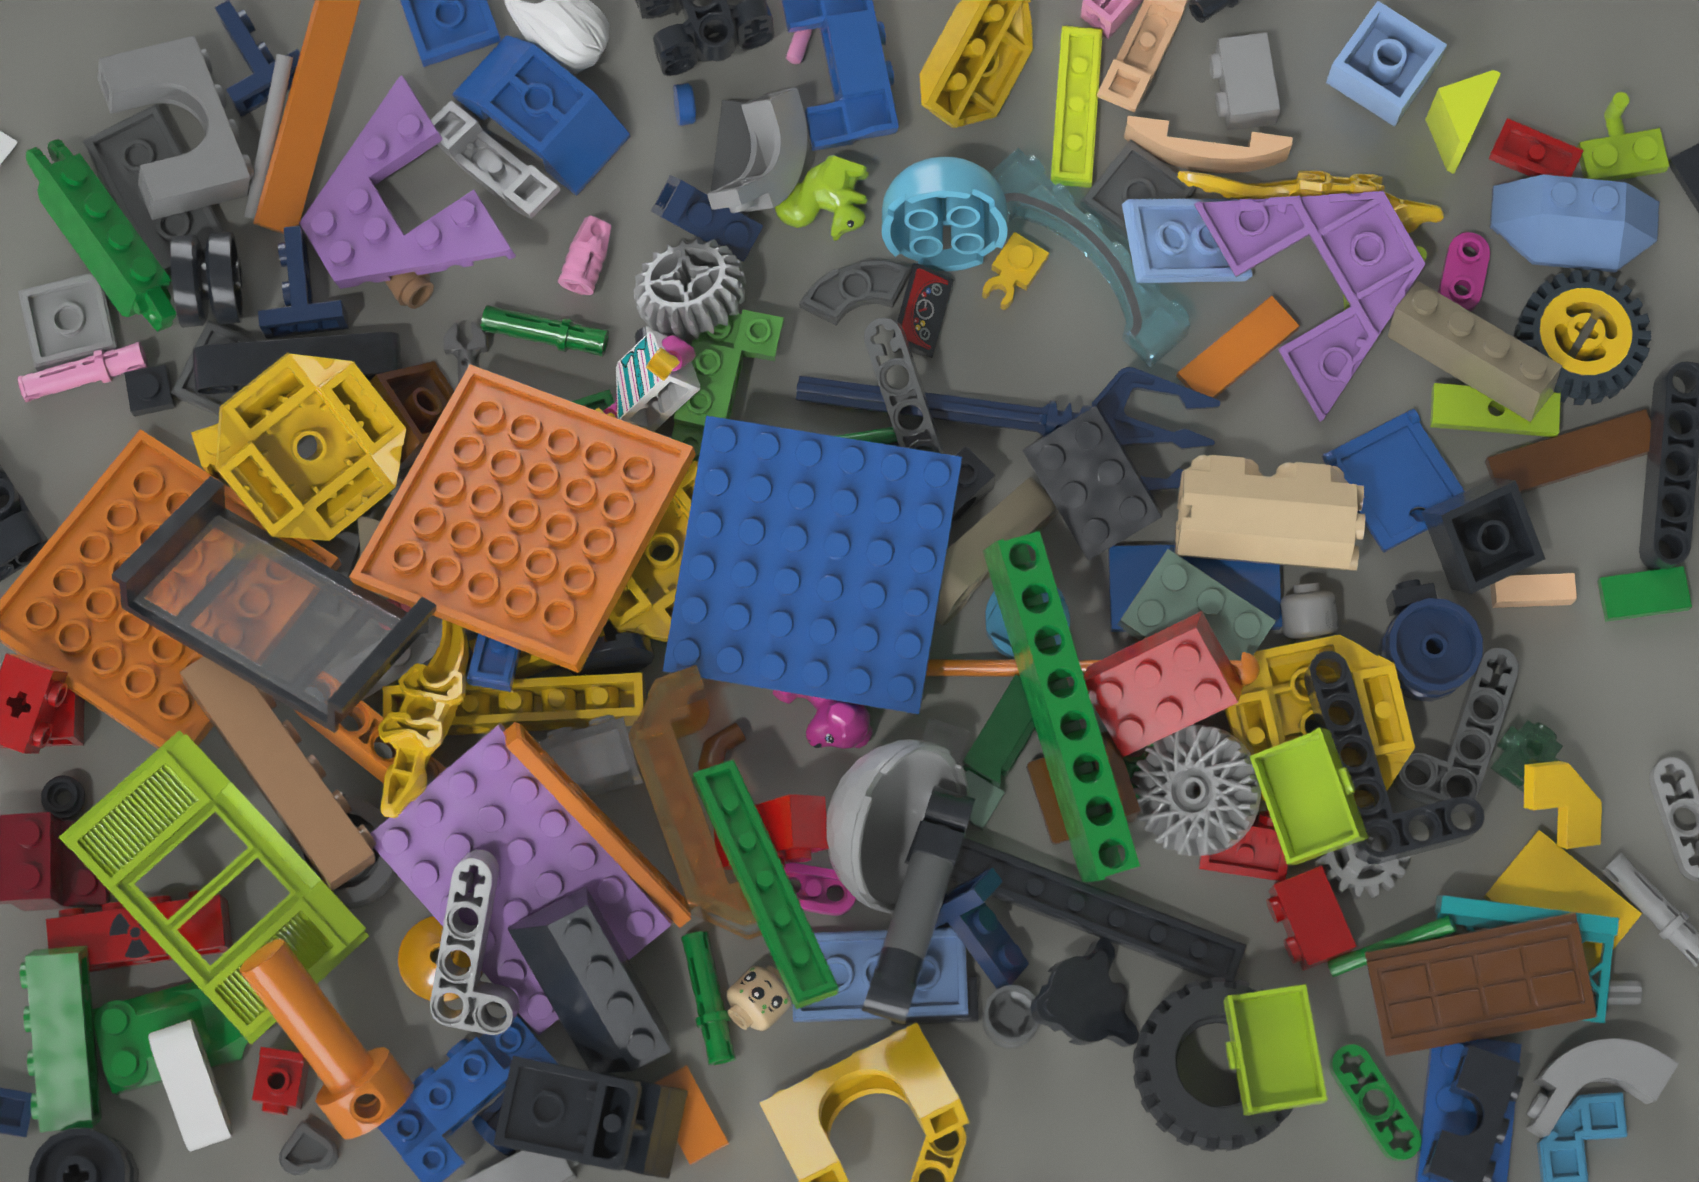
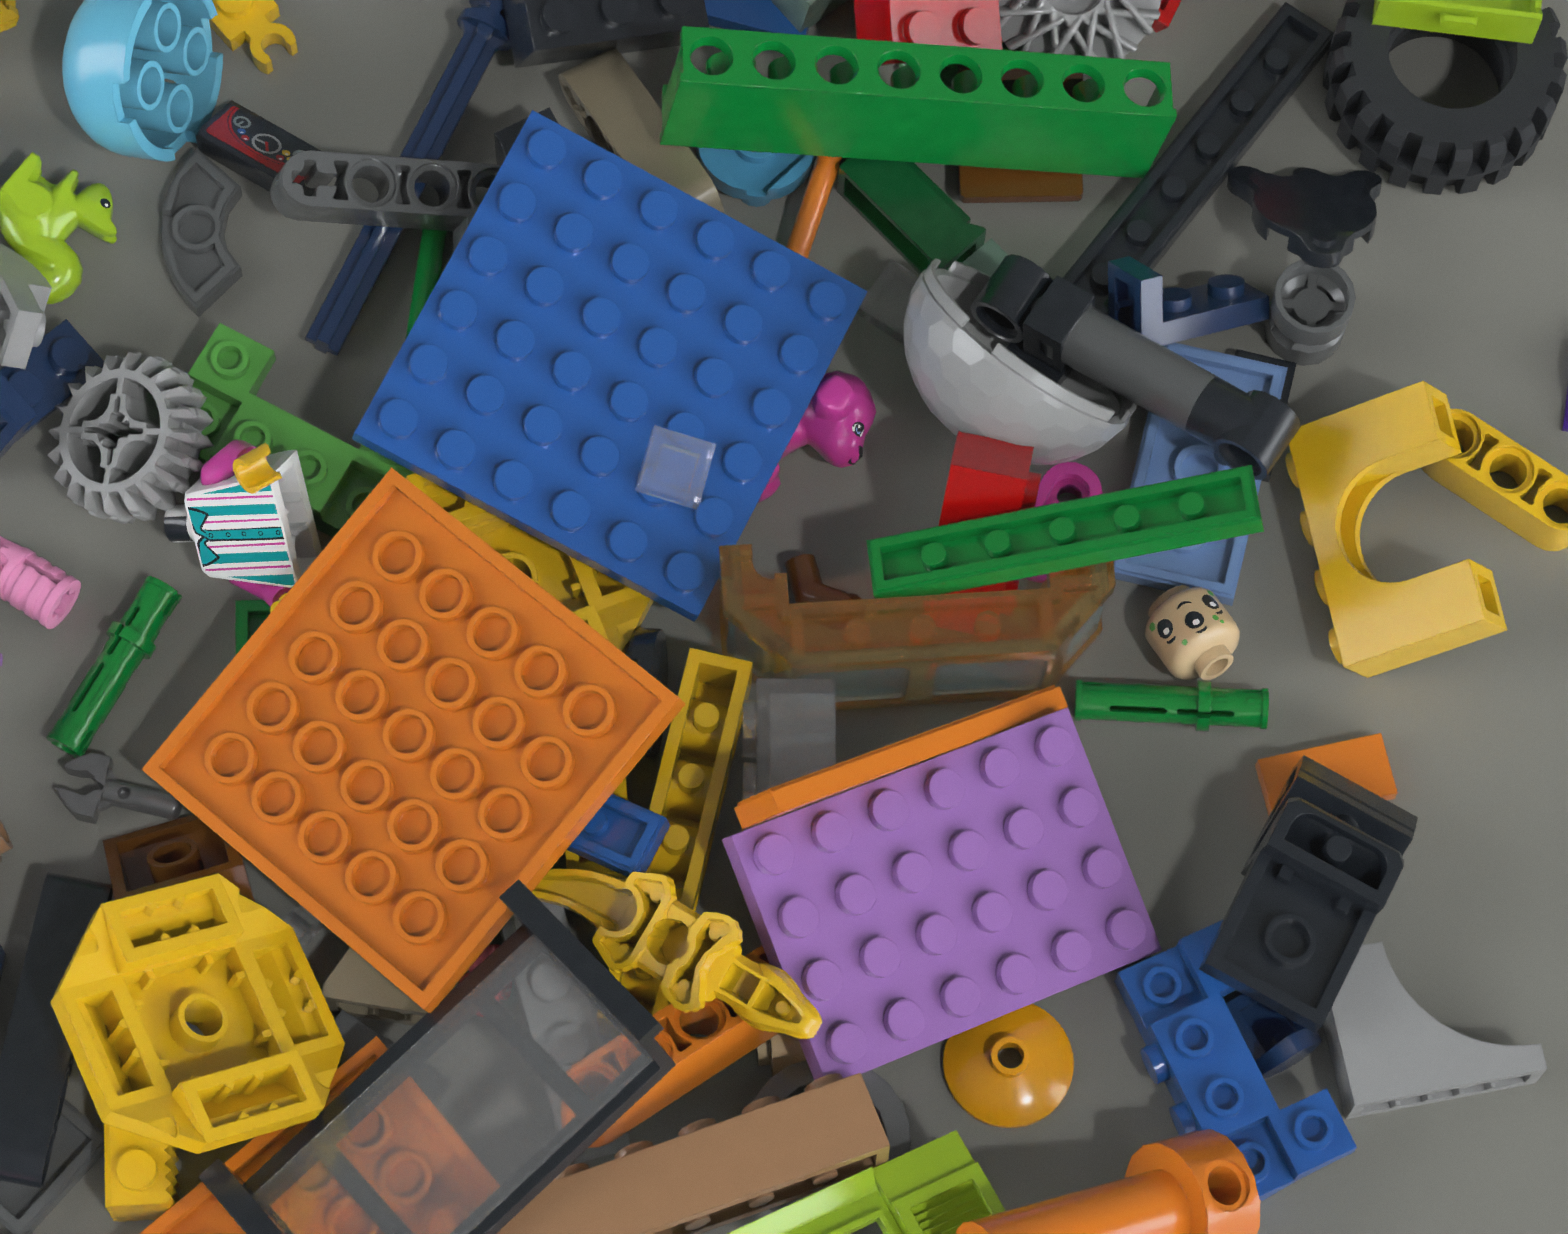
camera: 80 degrees left, 5 degrees down
light grey beam [430,850,520,1035] -> none
black slope [508,887,671,1073] -> none
none -> clear tile [634,425,716,509]

